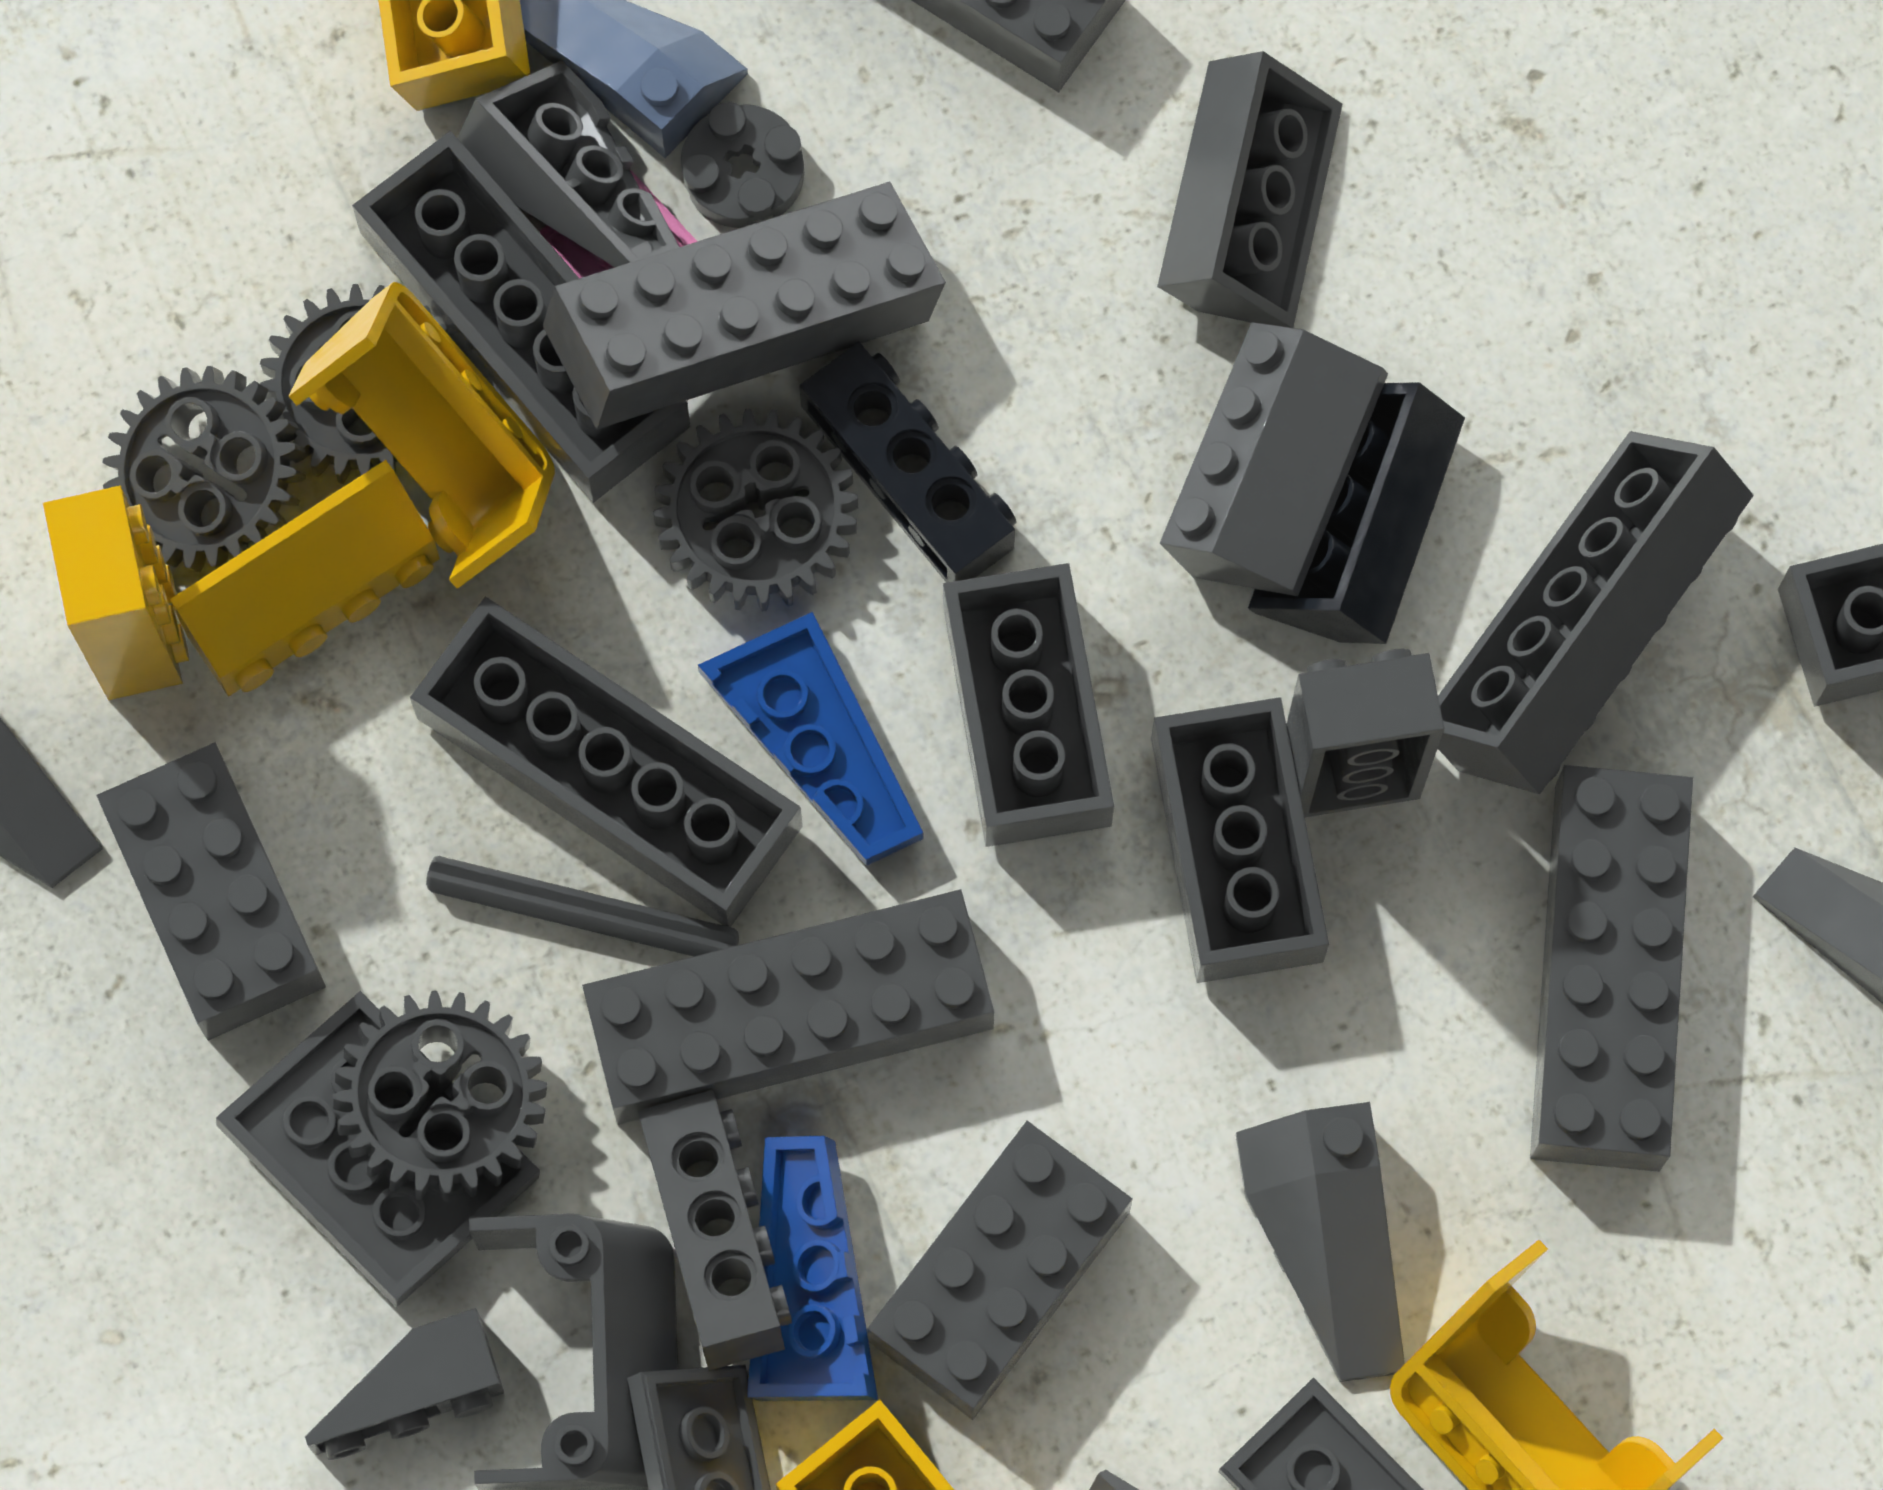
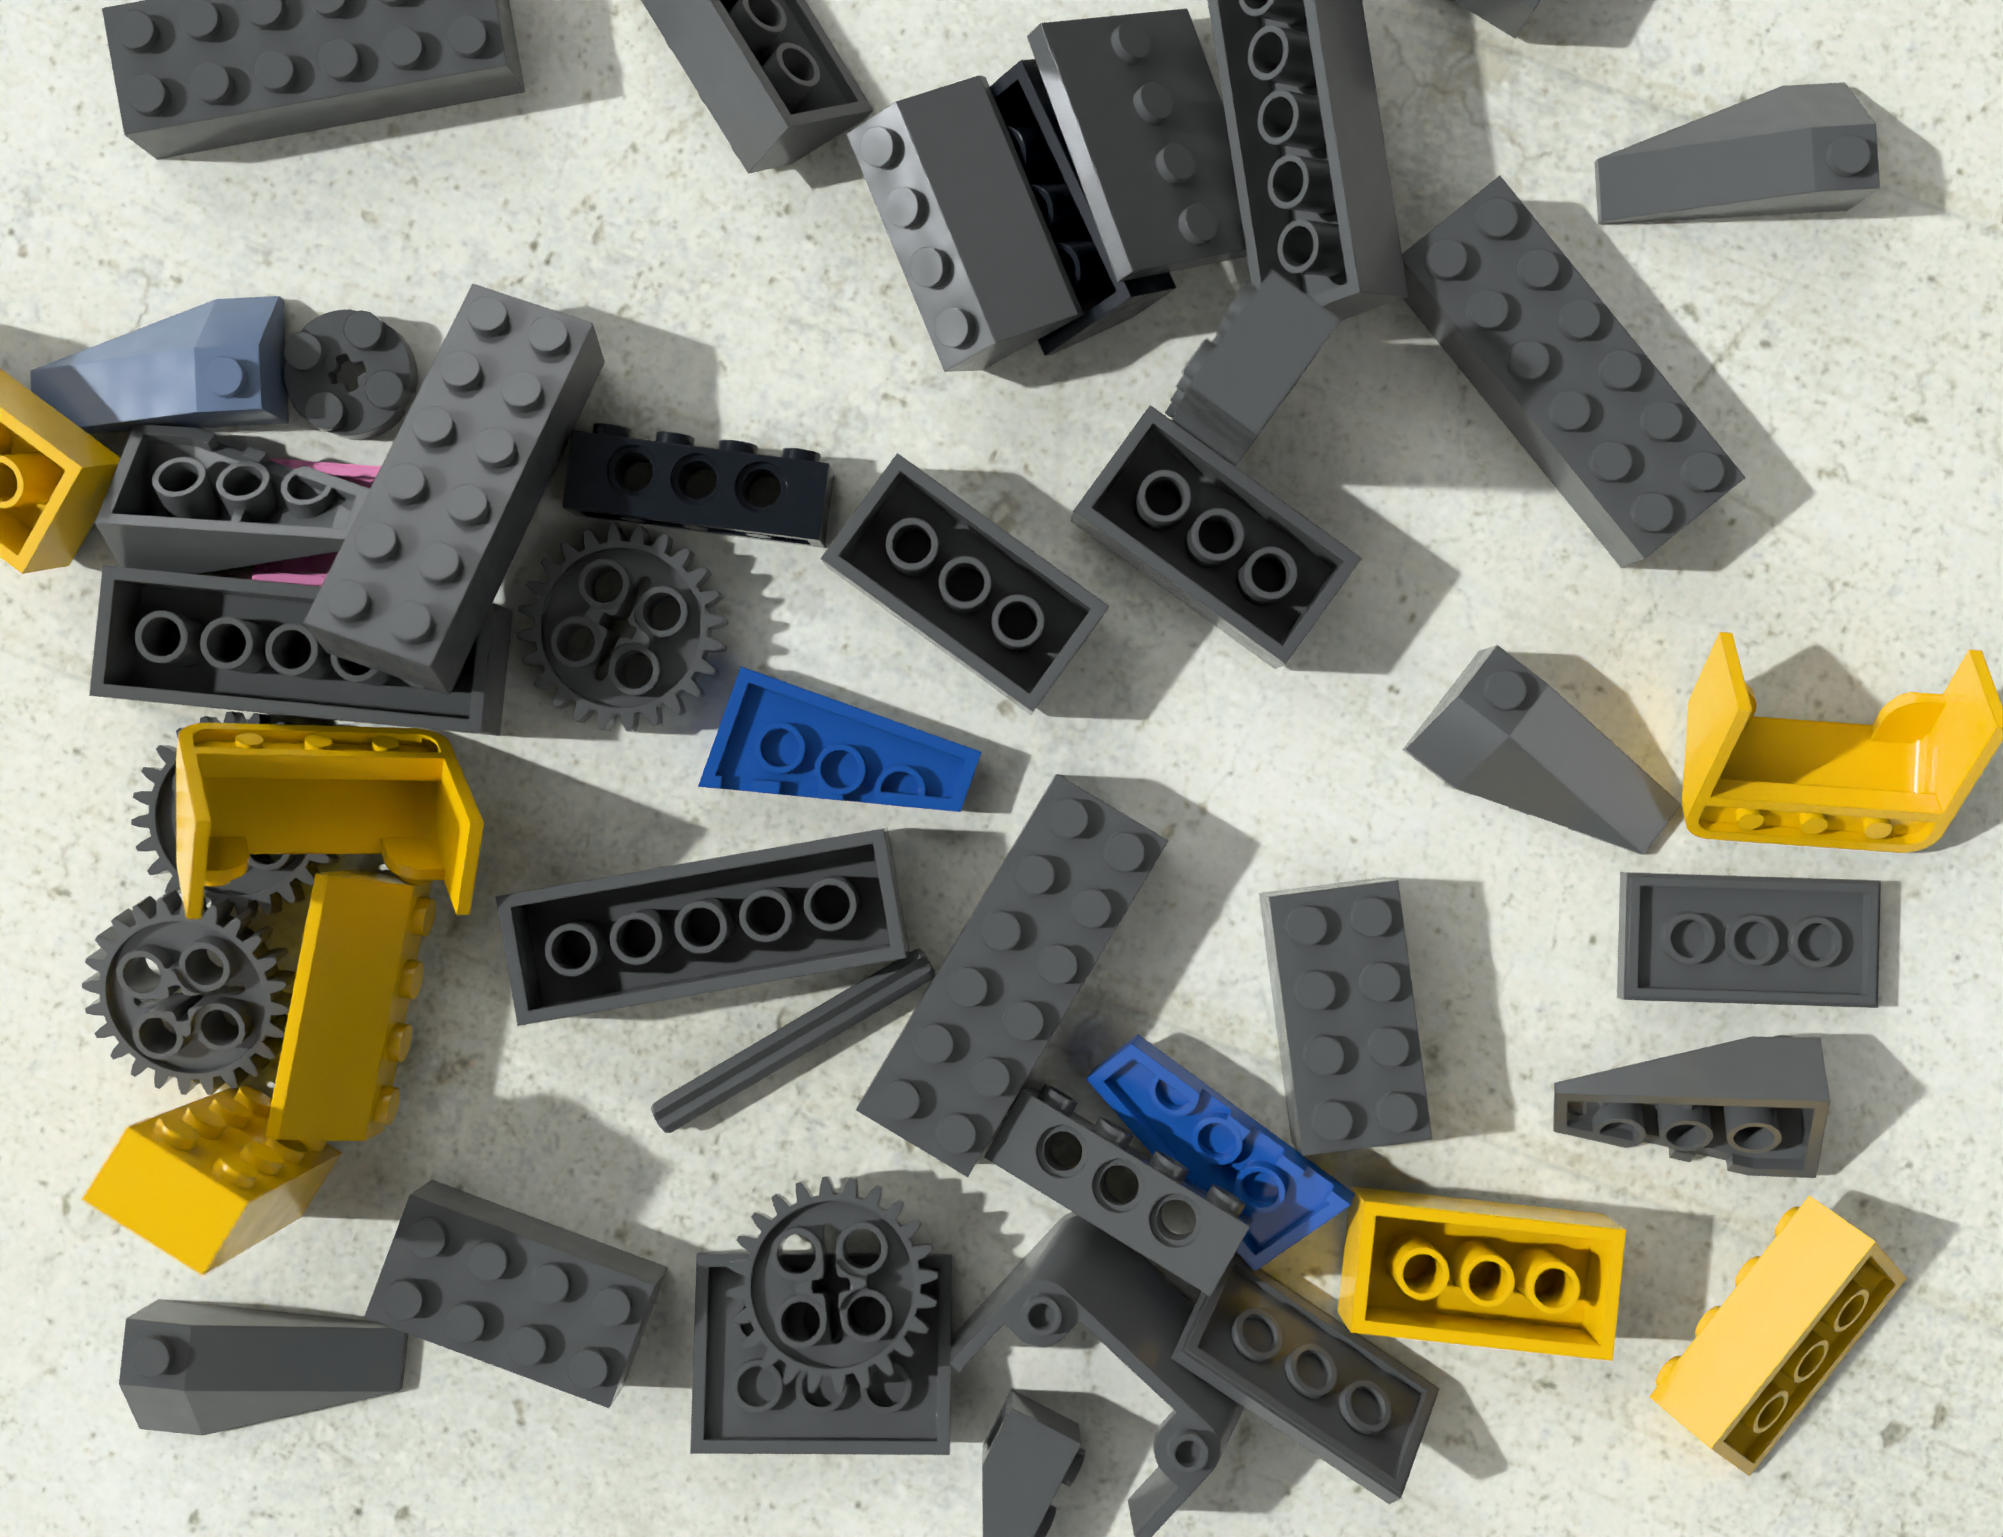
camera: 45 degrees left, 15 degrees up
none -> dark grey plate [1027,8,1247,282]

